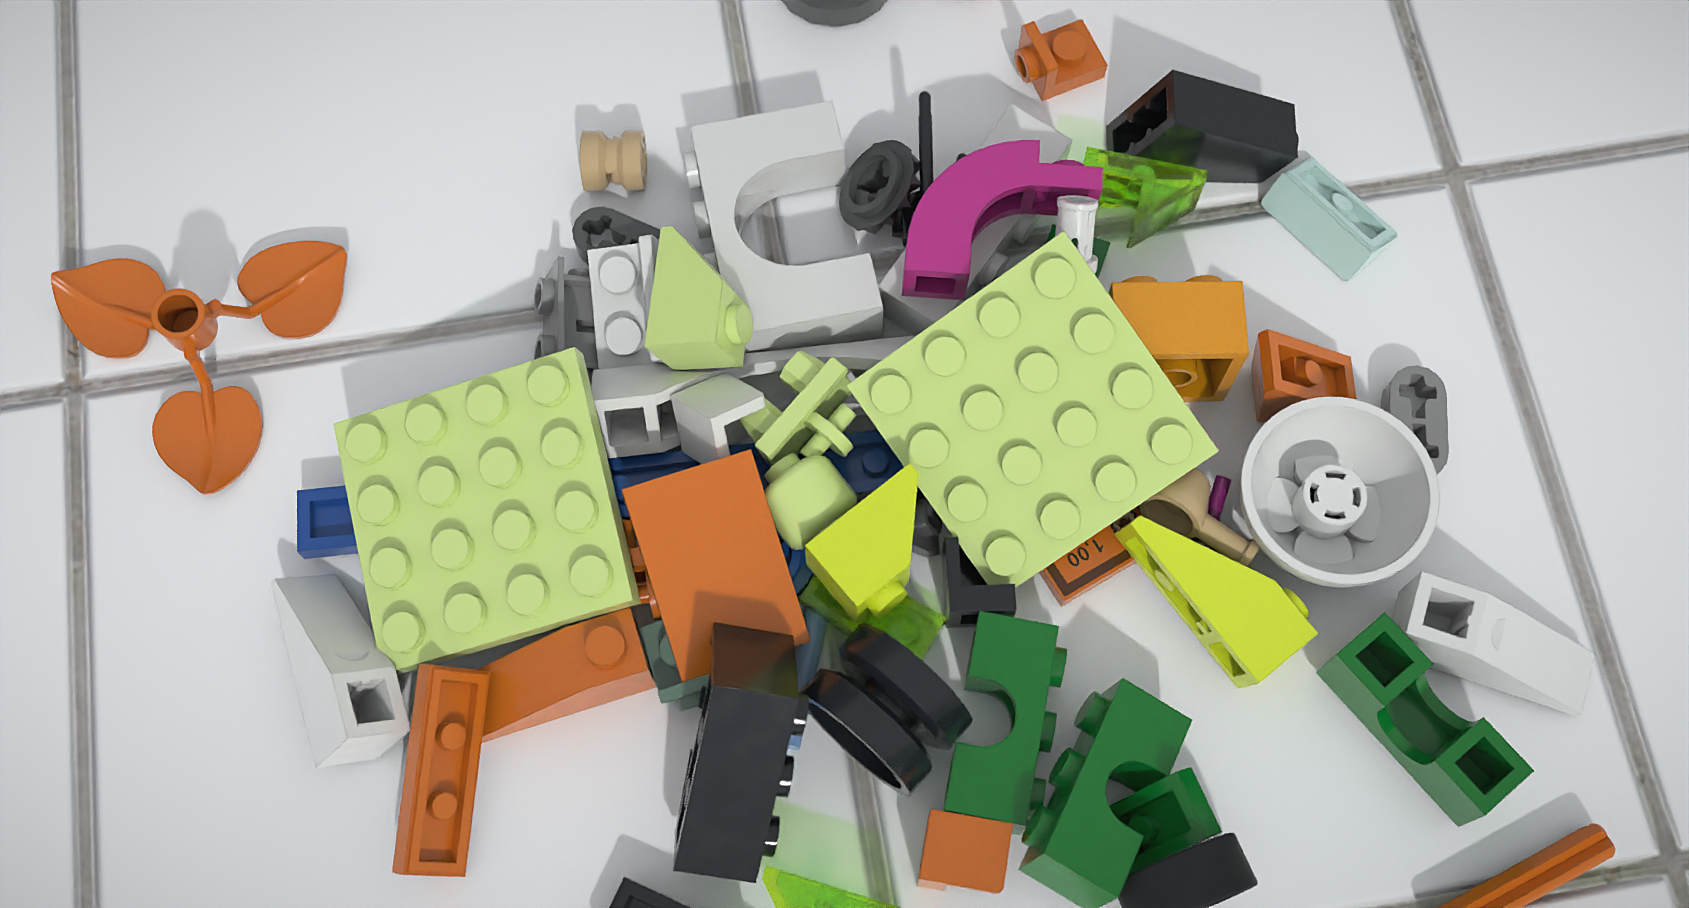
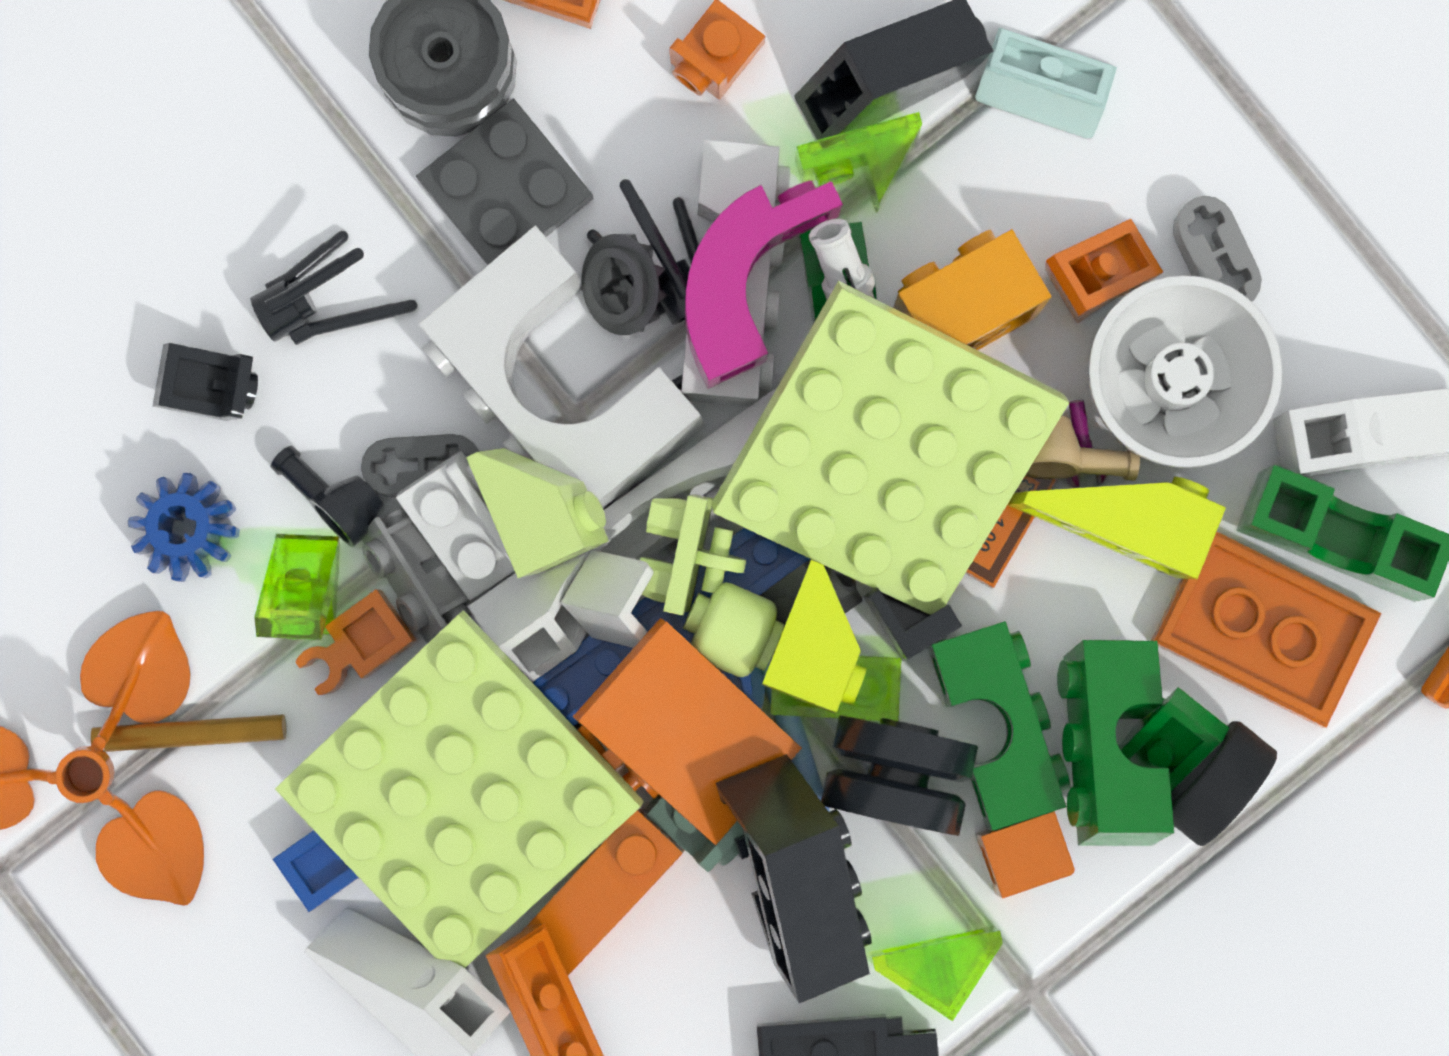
camera: 25 degrees left, 15 degrees up
tan wheel [580,130,647,191] -> none
none -> pearl gold bar [91,714,287,752]
none -> blue gear [128,473,240,582]
none -> black bracket [152,343,258,421]
none -> black plant [250,231,418,345]
none -> clear neon green slope [254,534,340,640]
none -> black bar [270,445,383,548]
none -> orange plate [295,589,417,695]
none -> dark grey plate [416,98,594,266]
none -> orange tile [1151,532,1382,728]

